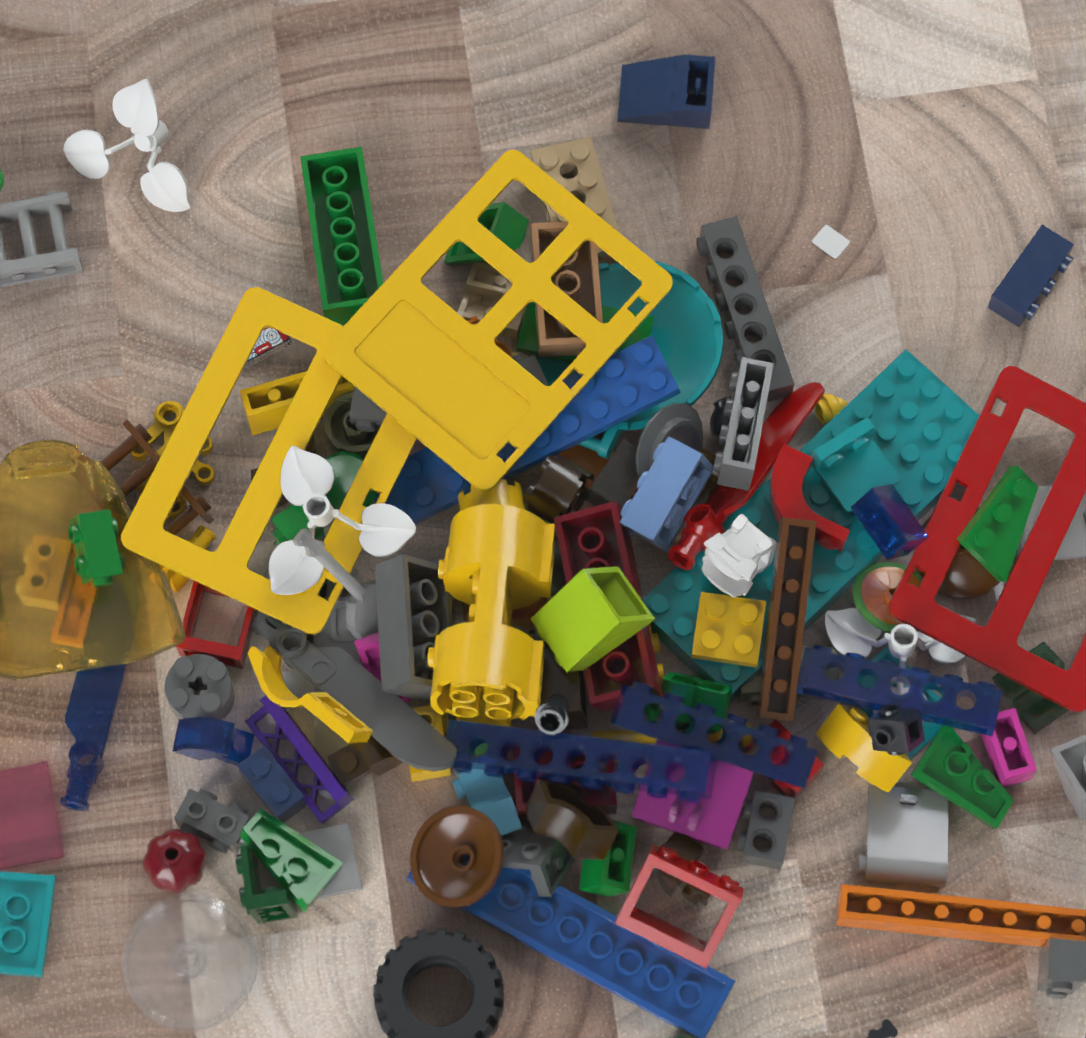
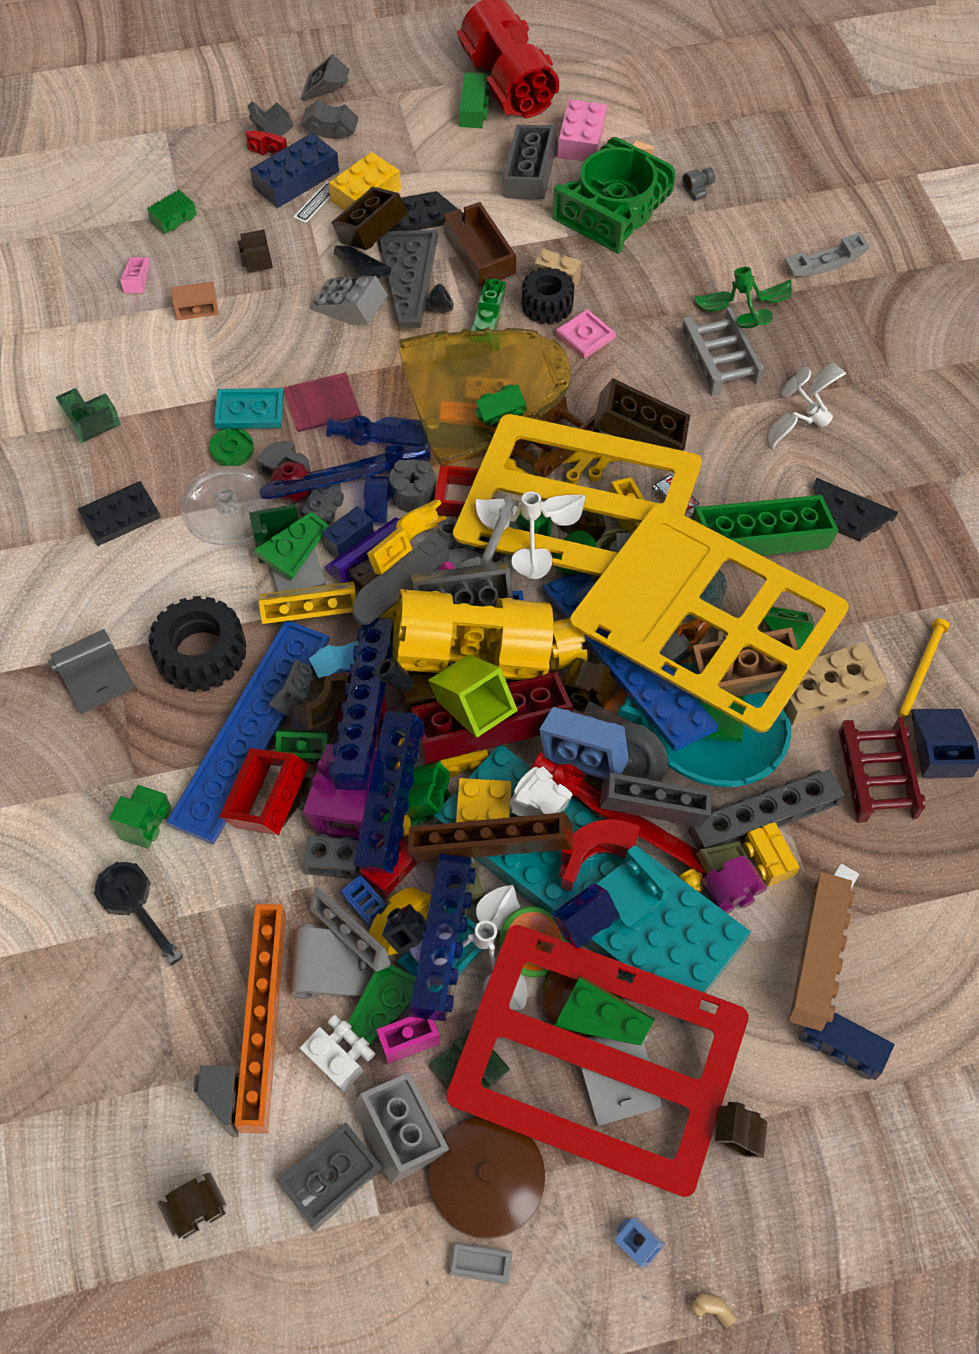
camera: 85 degrees right, 10 degrees down
reddish brown dish [410,806,504,908] -> none
none -> green tile [209,428,254,468]
none -> dark grey brick [256,441,311,479]
none -> yellow brick [258,582,356,624]
none -> clear blue piece [259,442,431,500]
none -> white brick [300,1015,375,1093]
none -> light grey slope [309,887,390,972]
none -> blue slope [341,875,387,928]
none -> dark brown brick [593,378,690,451]
none -> olive tile [696,841,750,874]
none -> magenta brick [702,856,767,914]
none -> yellow brick [743,822,800,887]
none -> medium nougat brick [789,872,855,1032]
none -> black wing [814,478,898,542]
none -> dark red fence [838,717,926,823]
none -> yellow bar [899,618,950,718]

